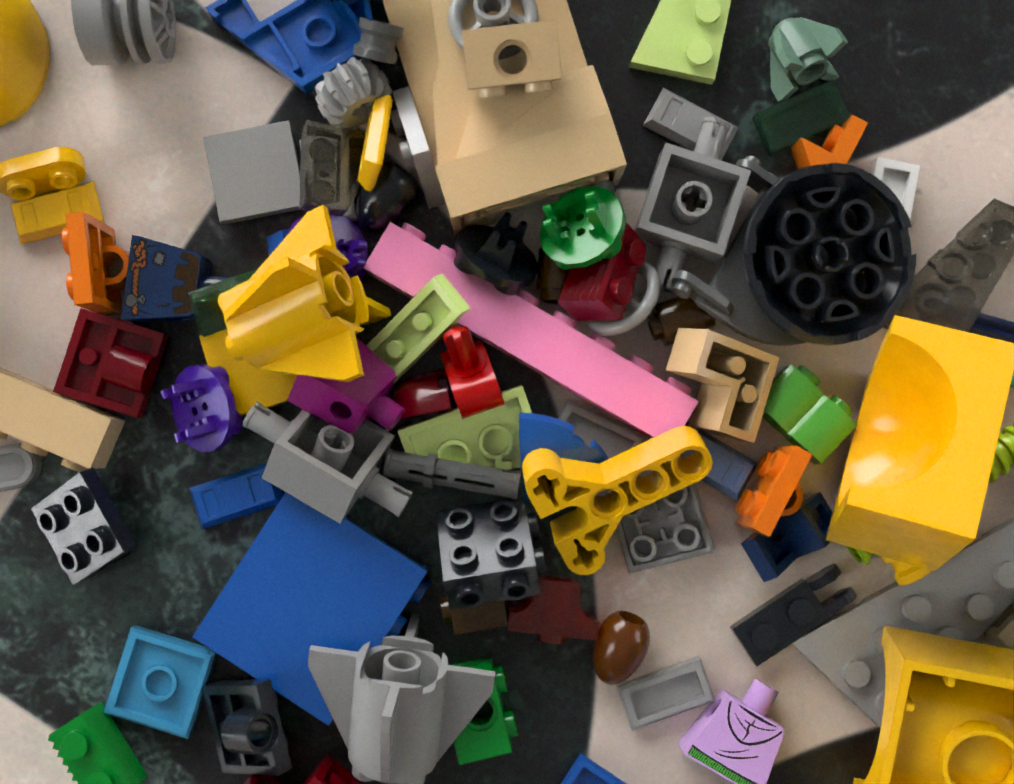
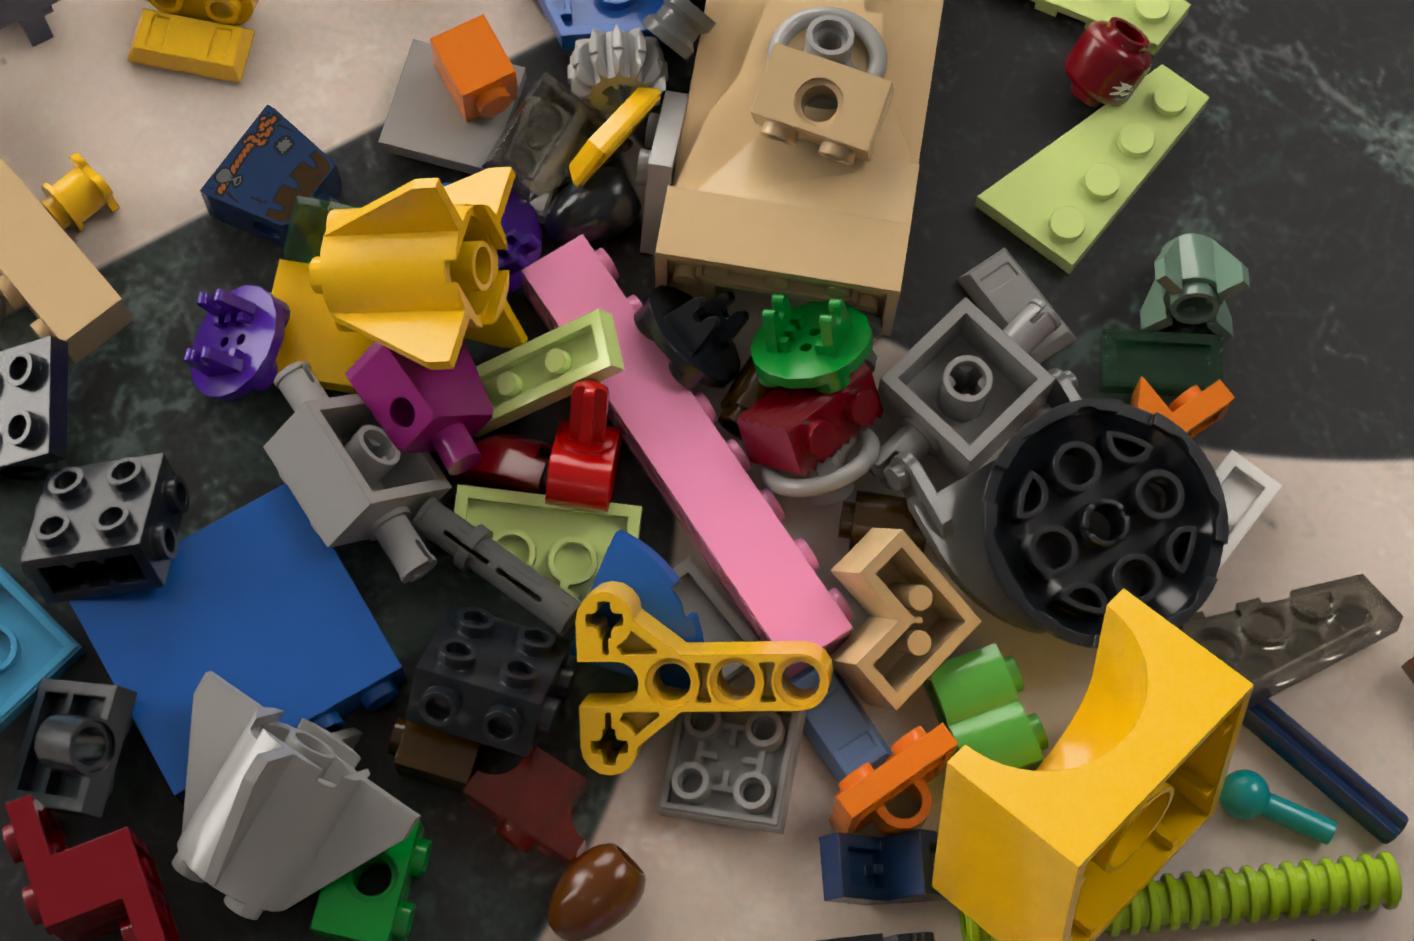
camera: 25 degrees right, 15 degrees down
dark red plate [53,308,169,418] -> none
orange plate [62,212,130,316] -> none
blue tile [189,463,284,530] -> none
none -> black brick [20,453,190,604]
none -> yellow brick [40,152,120,233]
none -> orange brick [430,14,519,122]

